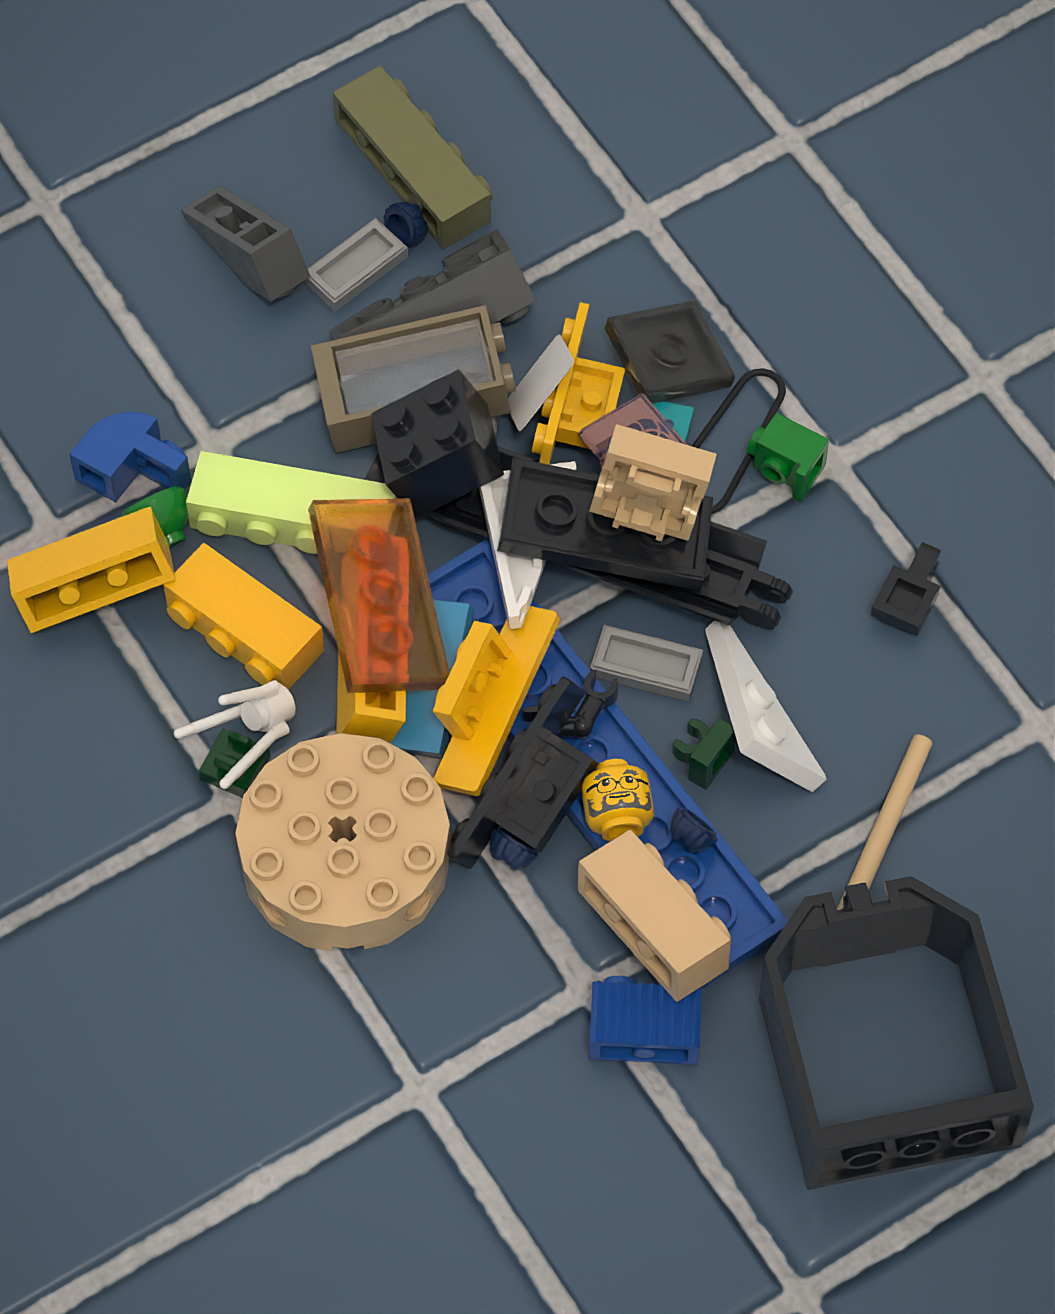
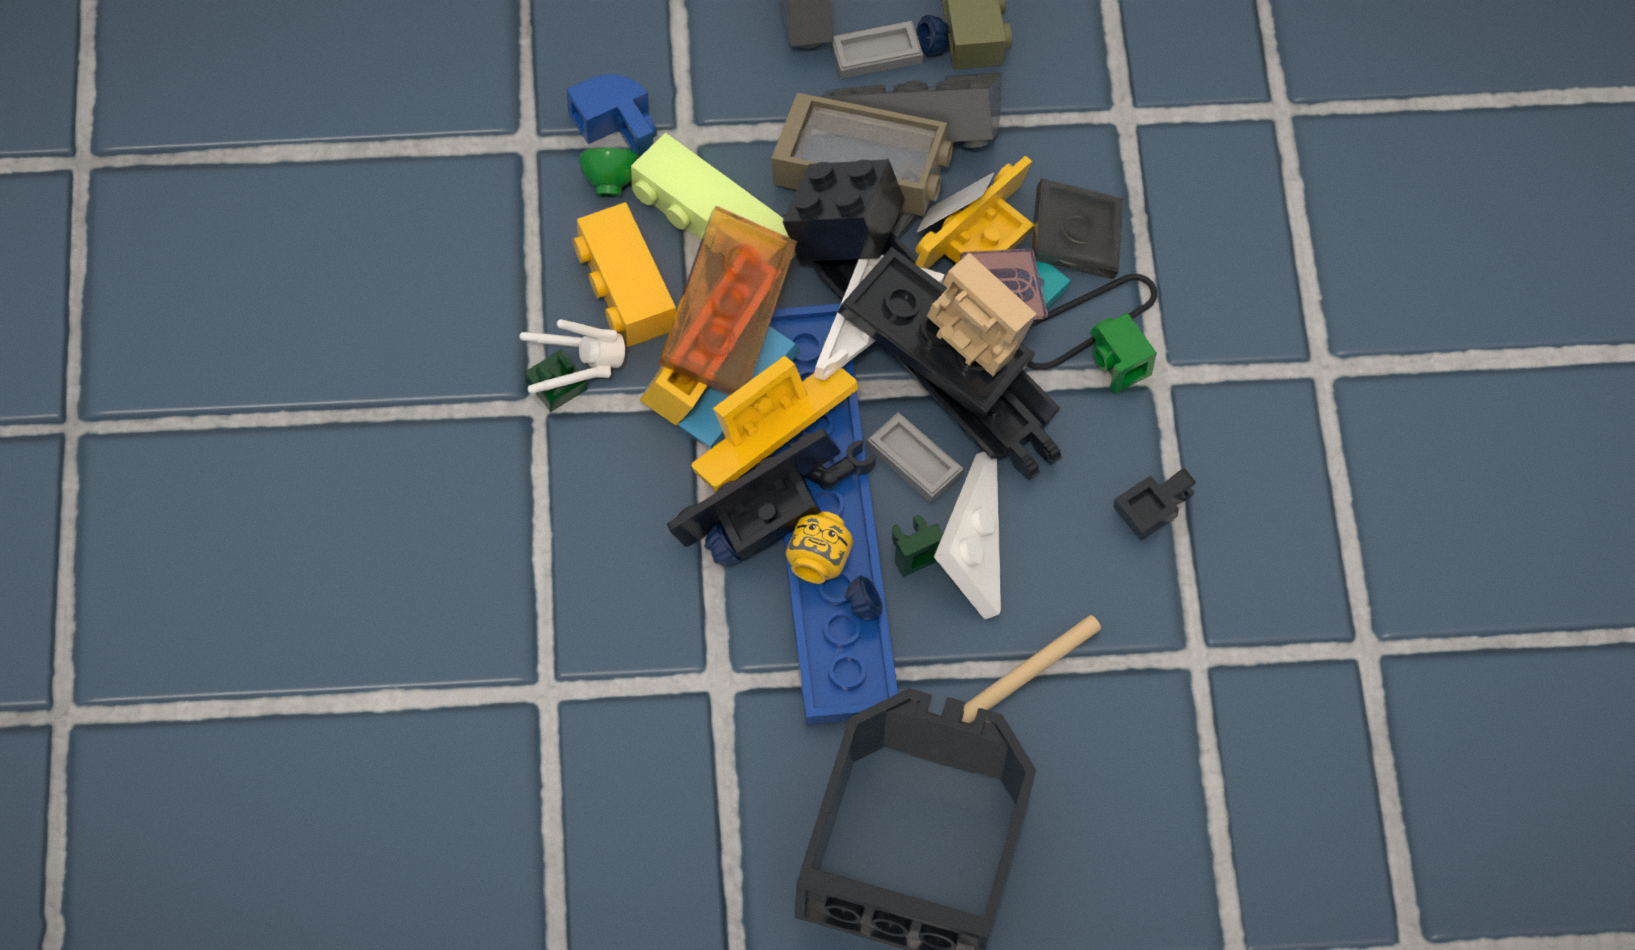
camera: 25 degrees right, 0 degrees up
yellow brick [7,506,175,633] -> none
tan brick [235,733,451,951] -> none
tan brick [578,829,731,1002] -> none
blue brick [589,976,701,1065] -> none

